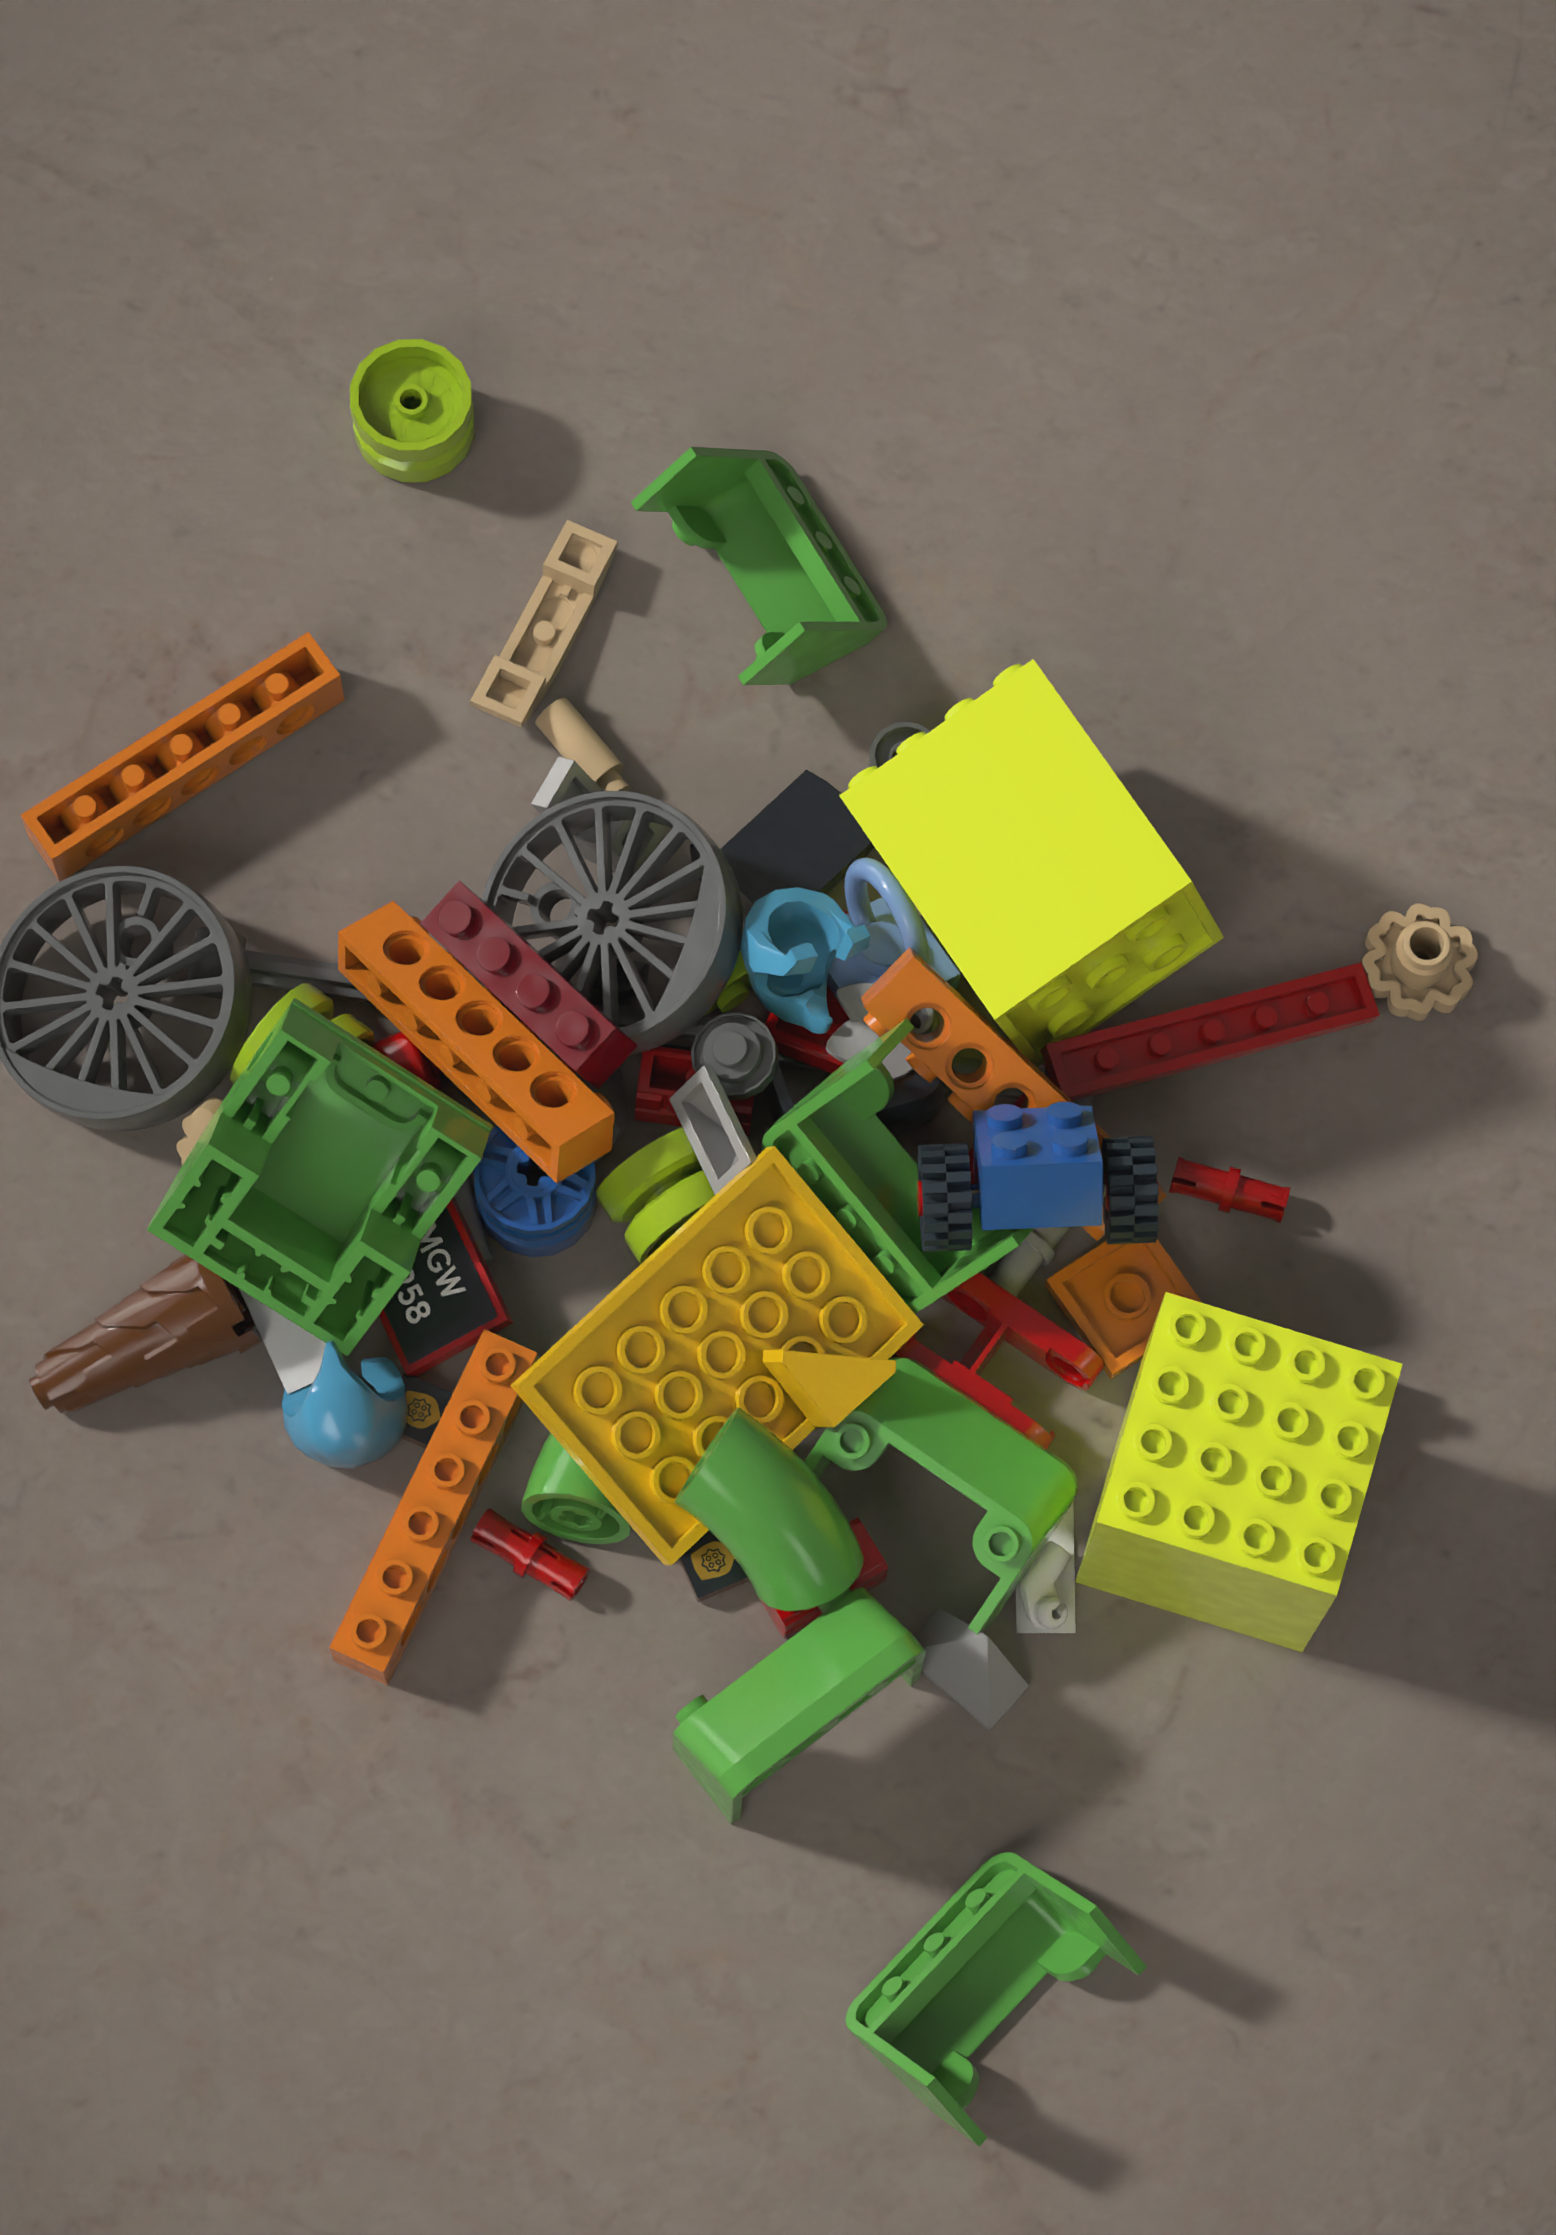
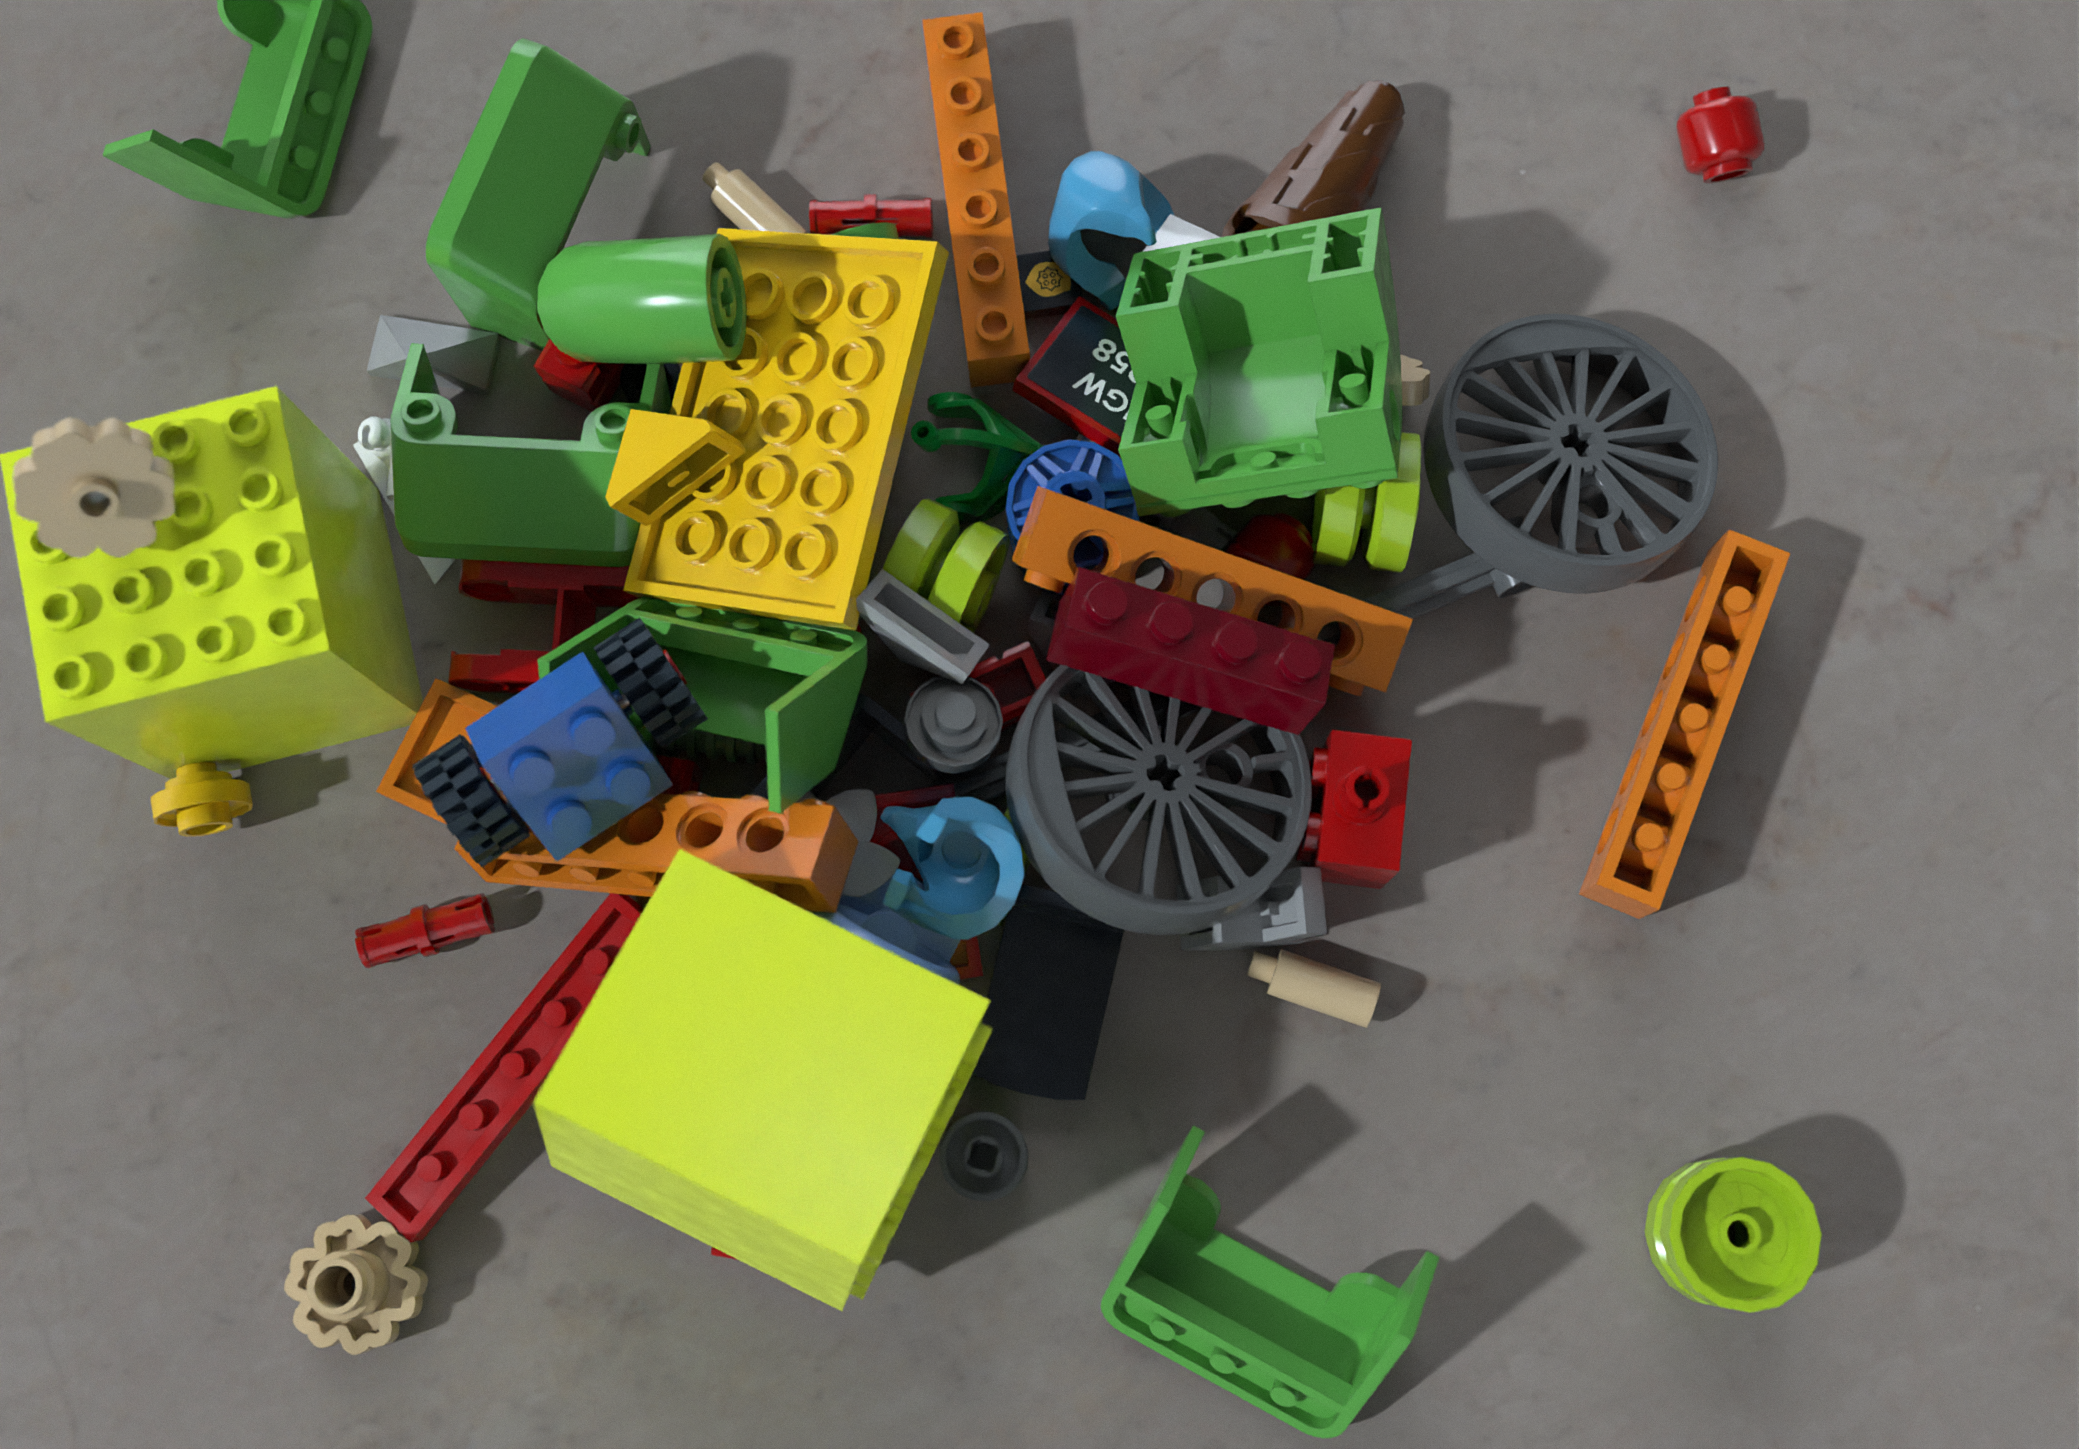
camera: 155 degrees right, 5 degrees up
tan slope [470,520,618,728] -> none
none -> tan plant [13,417,175,558]
none -> tan cylinder [702,162,809,234]
none -> green helmet [911,392,1045,525]
none -> red brick [1295,730,1412,889]

